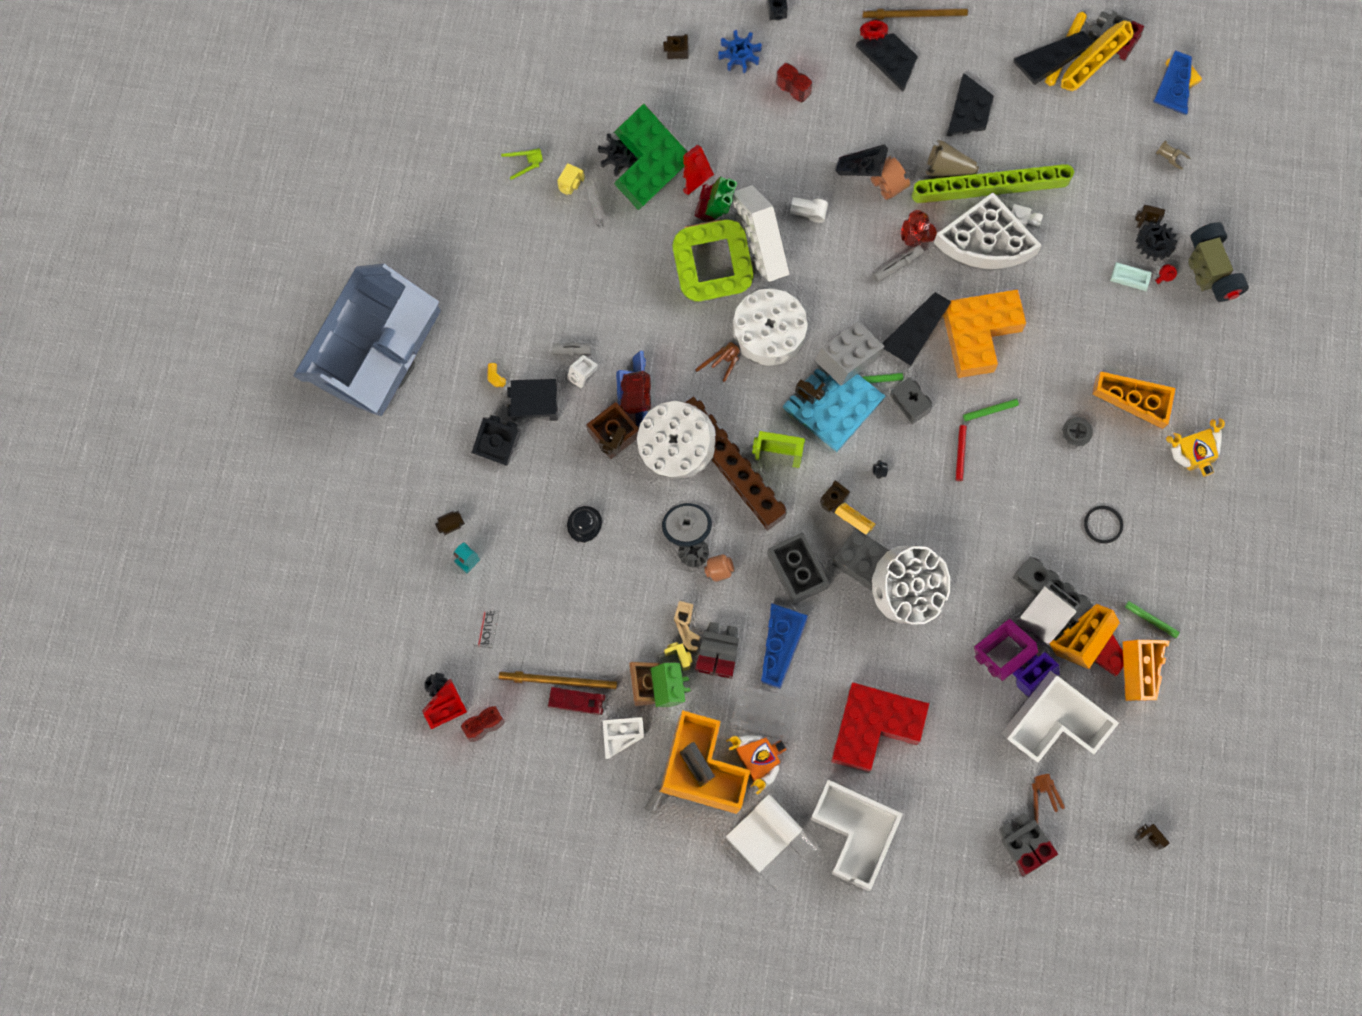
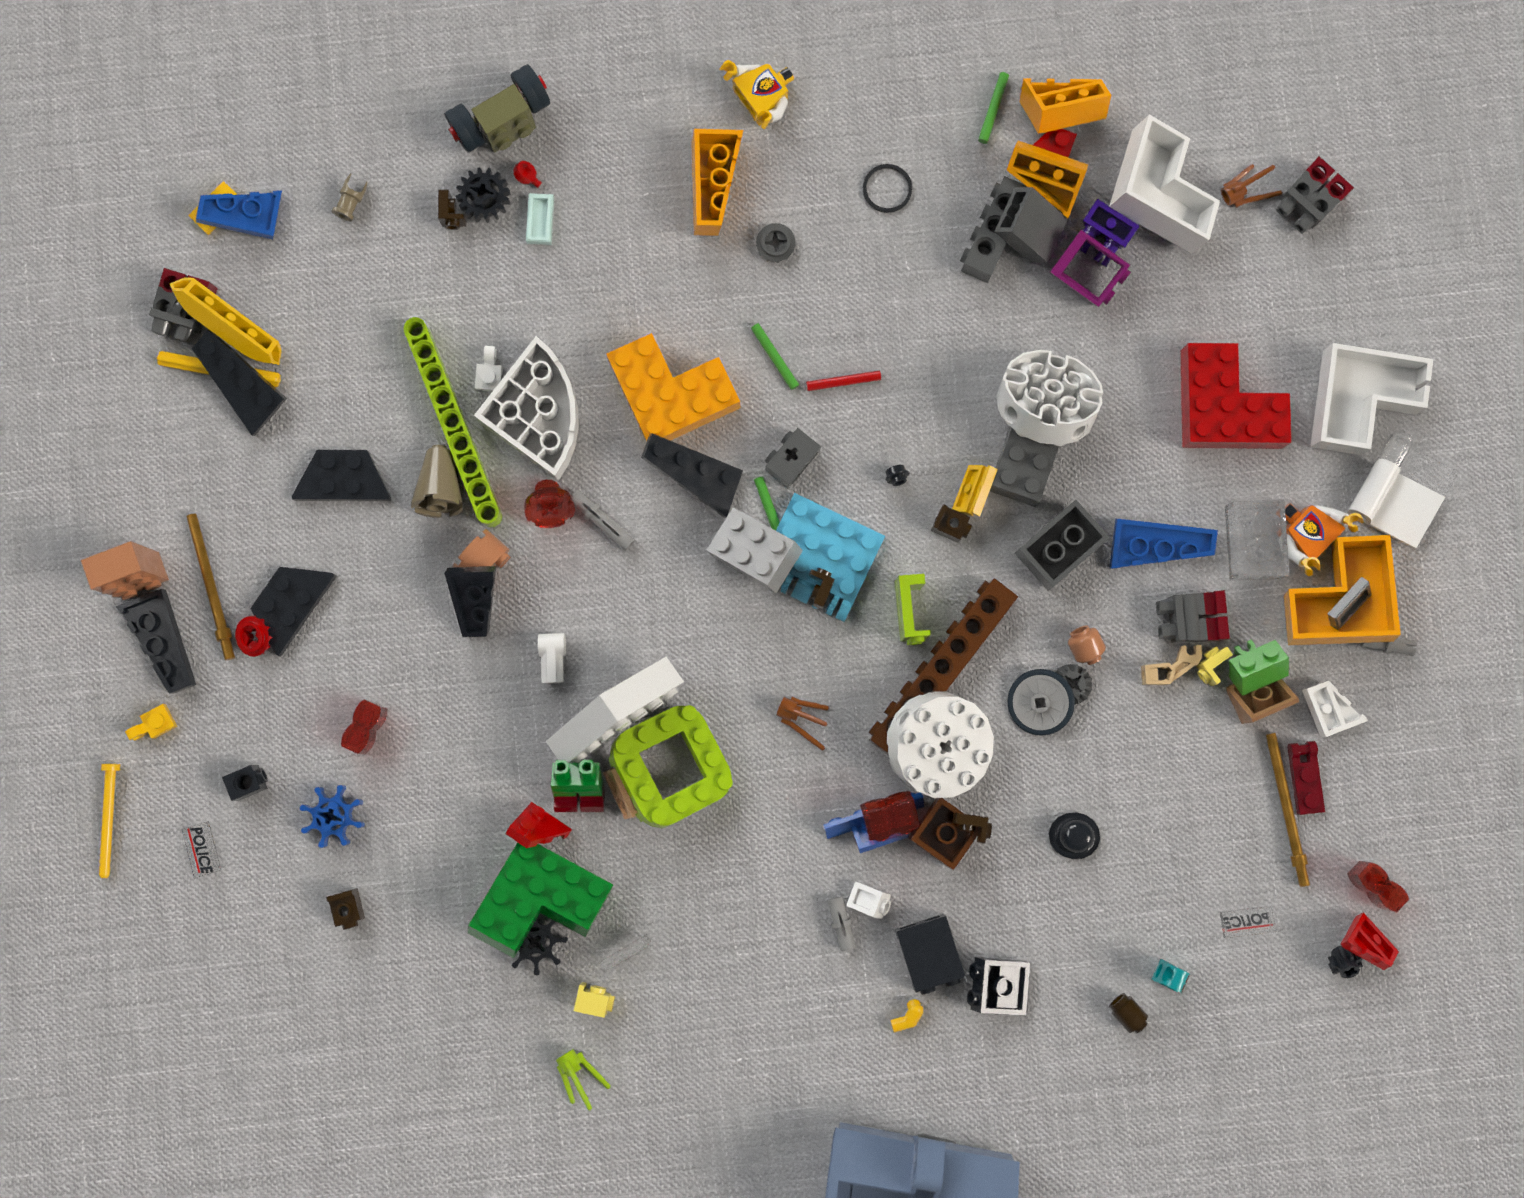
camera: 110 degrees left, 10 degrees up
white brick [732,288,808,366] -> none
dark brown bracket [1134,824,1170,850] -> none

